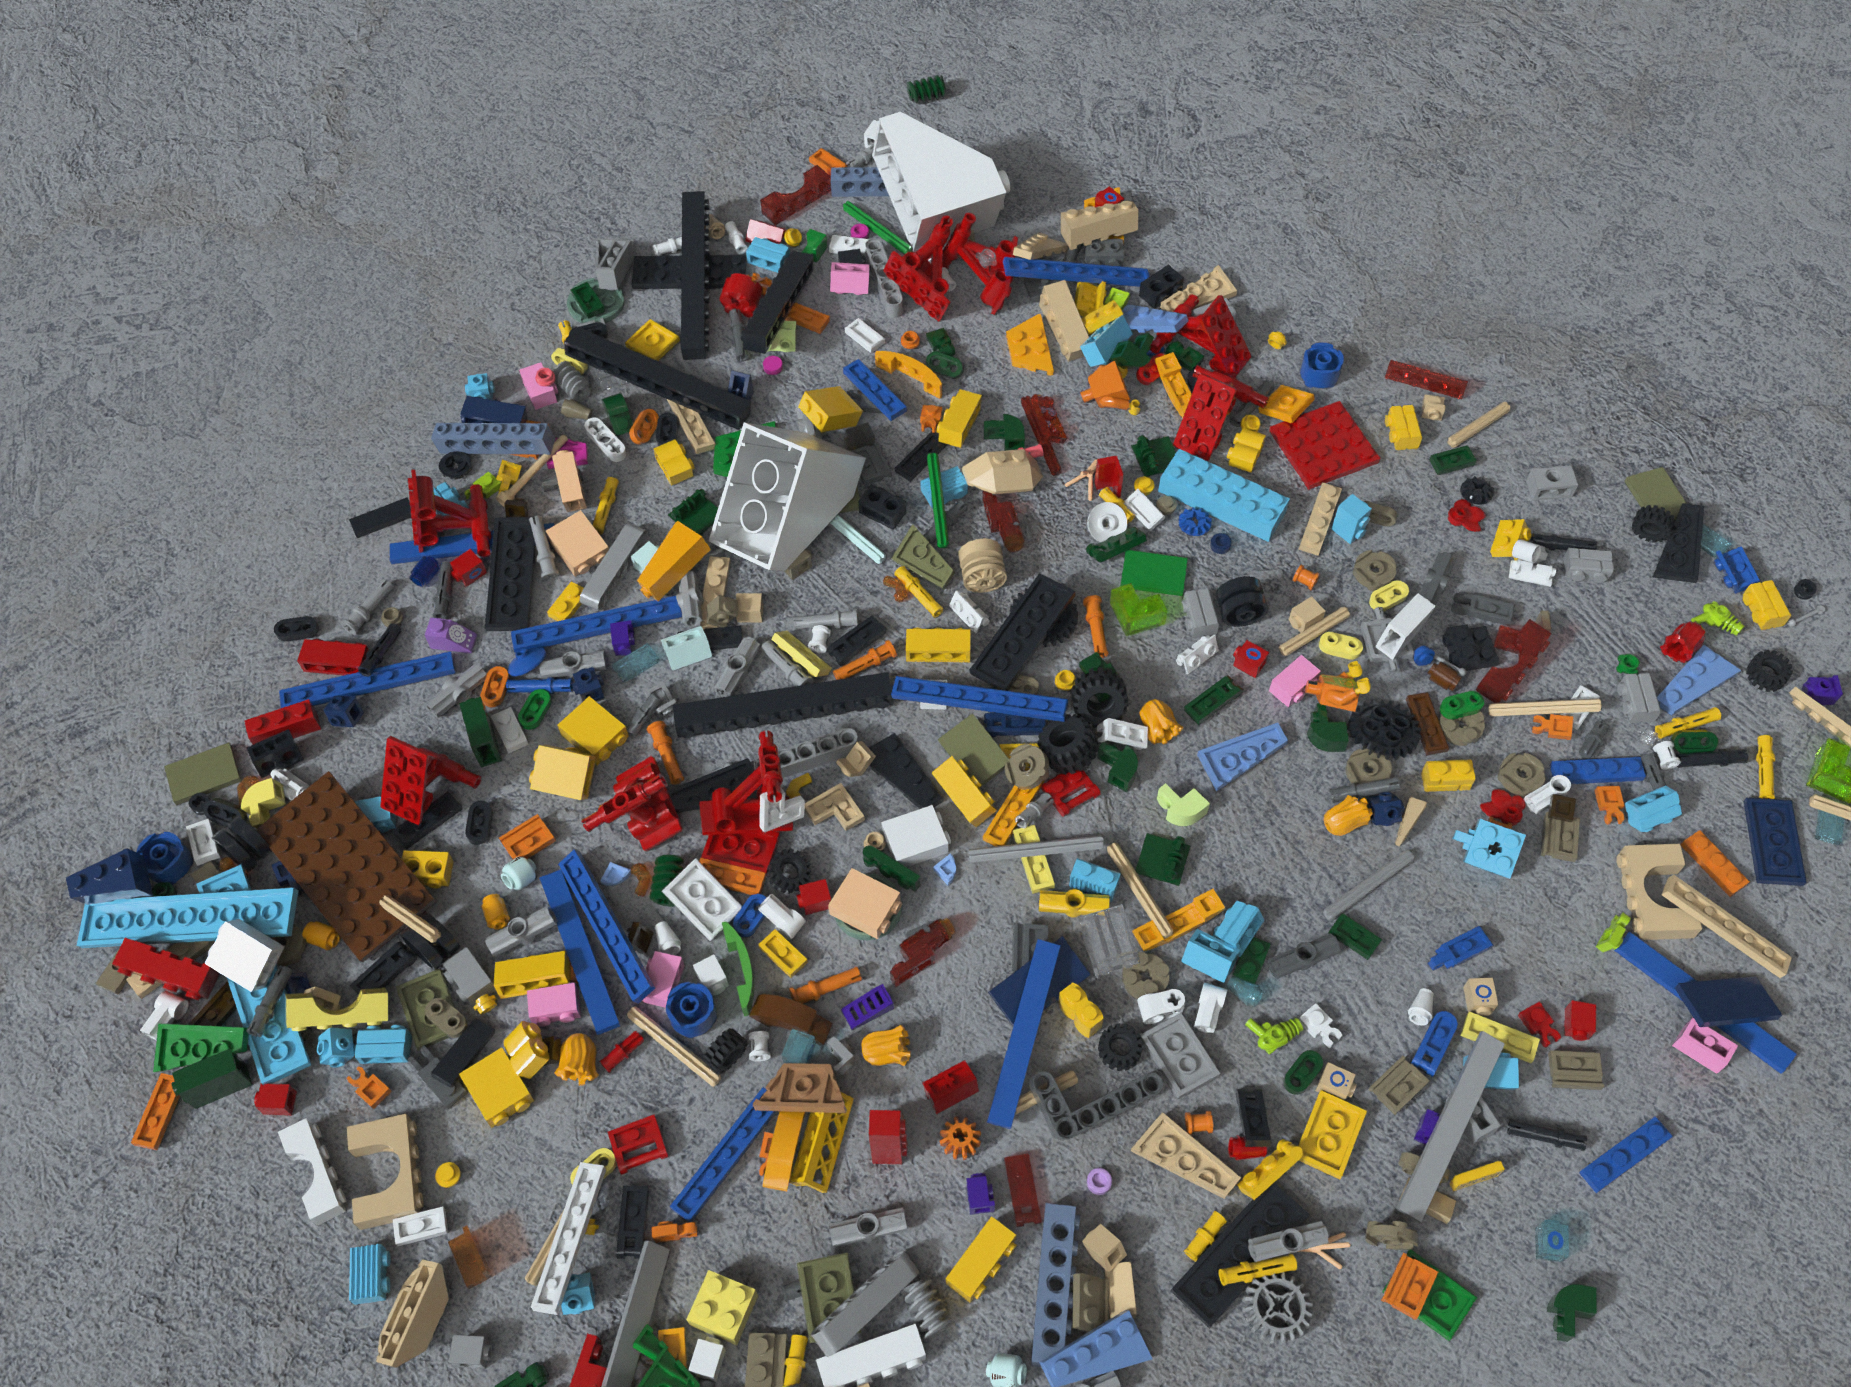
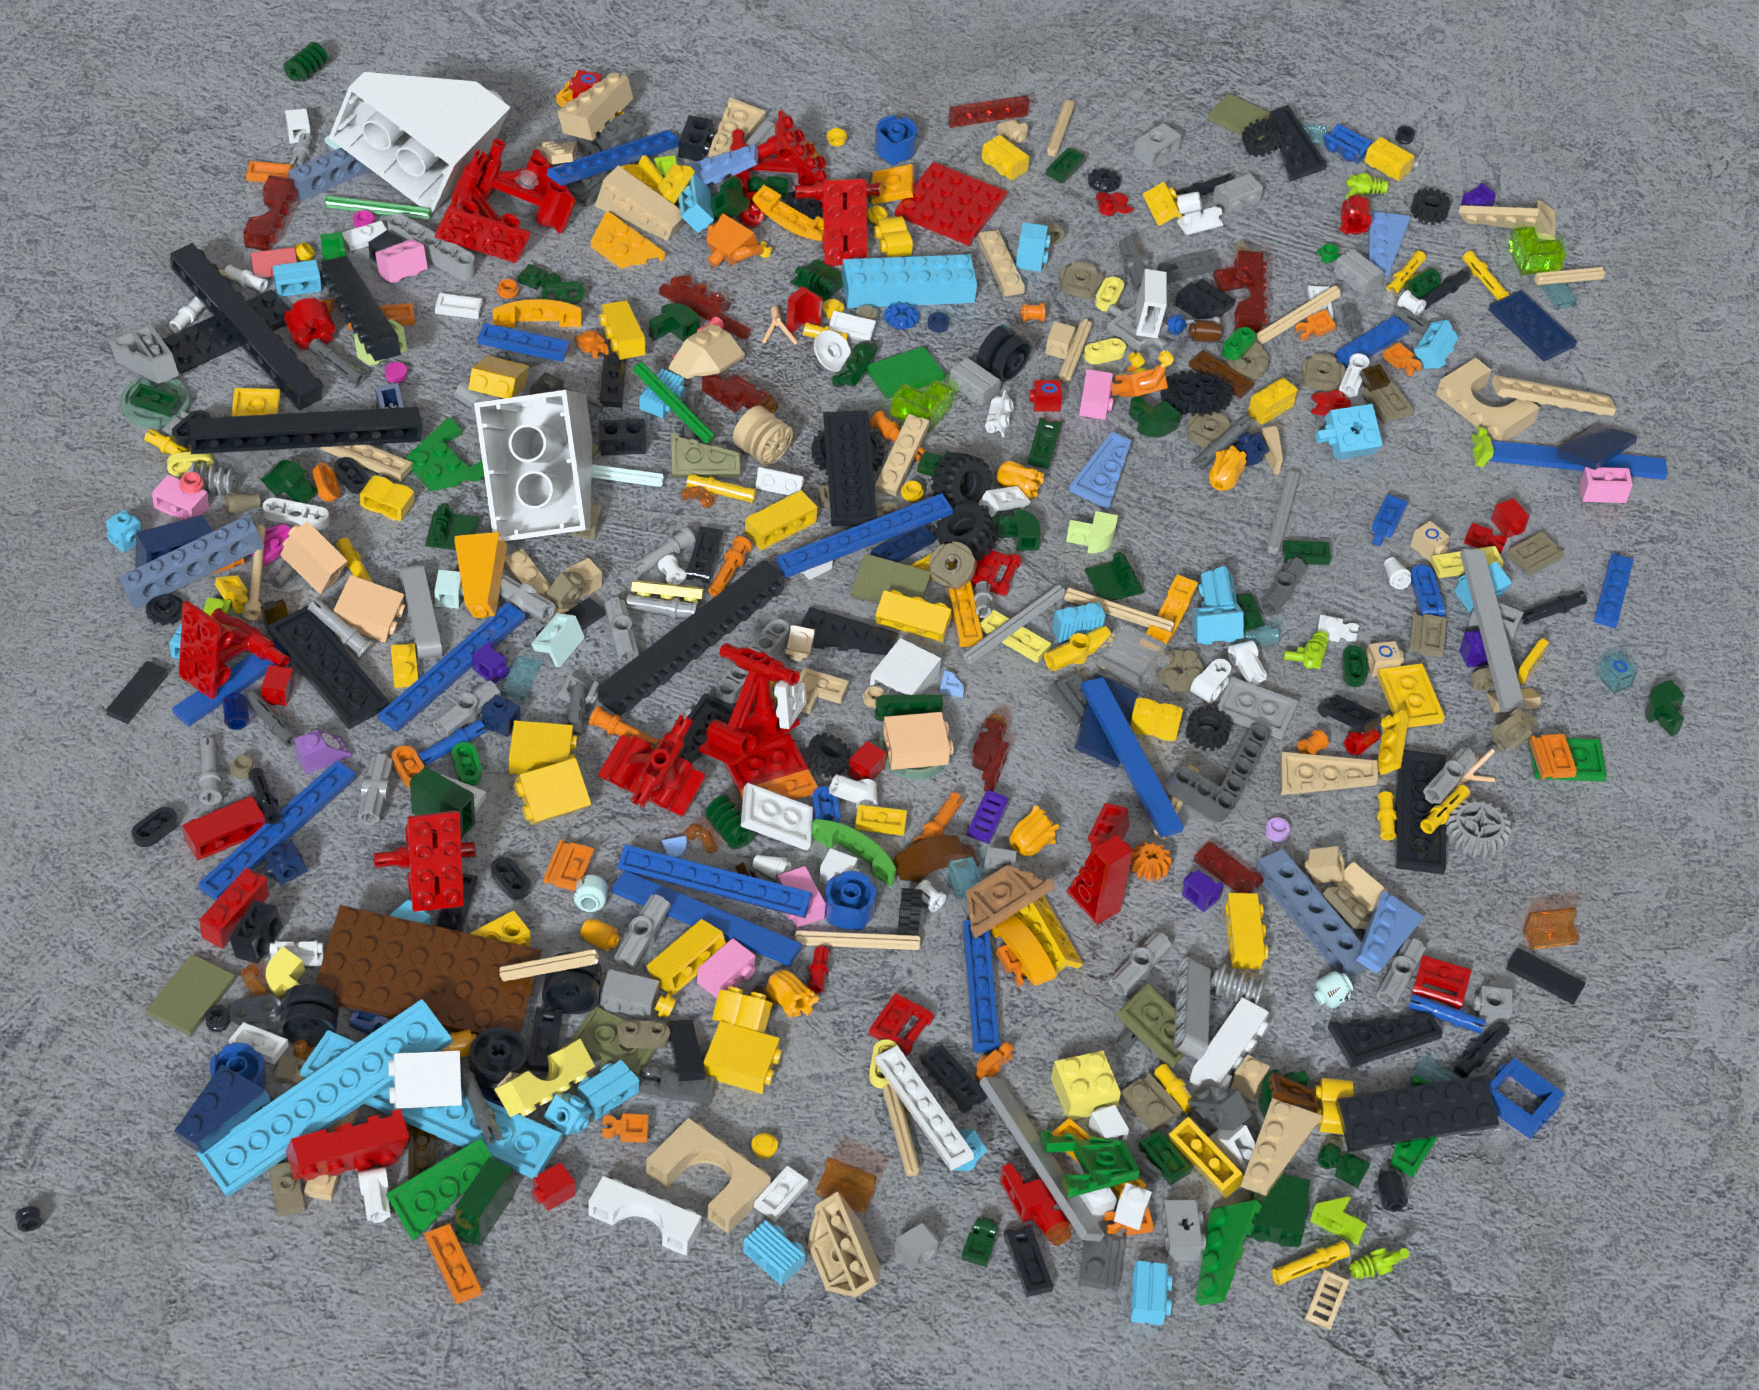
camera: 45 degrees left, 10 degrees down
blue dish [507,647,546,676] -> none
orange plate [1681,830,1750,897] -> none
none -> black wheel [470,1027,528,1094]
none -> tan plate [875,414,930,497]

